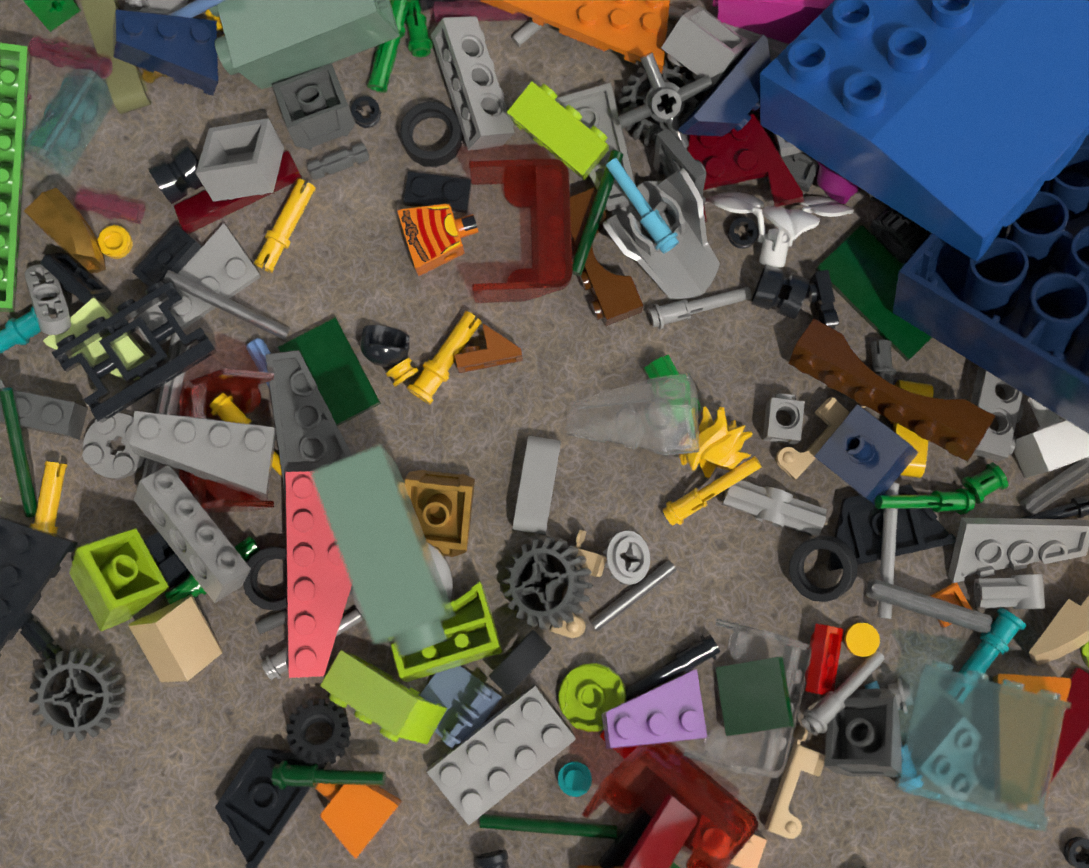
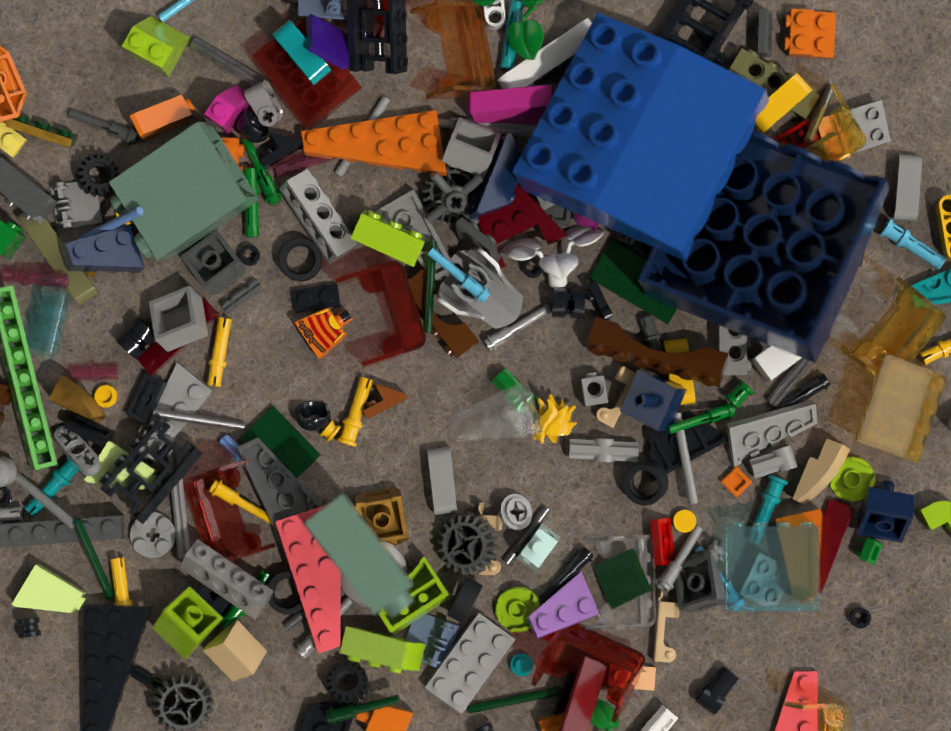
camera: 15 degrees left, 5 degrees up
light grey wedge [129,411,276,501] -> none
yellow pin [663,456,762,526] -> none
flat silver axle [866,579,992,633] -> none
none -> light aqua torso [516,523,560,571]

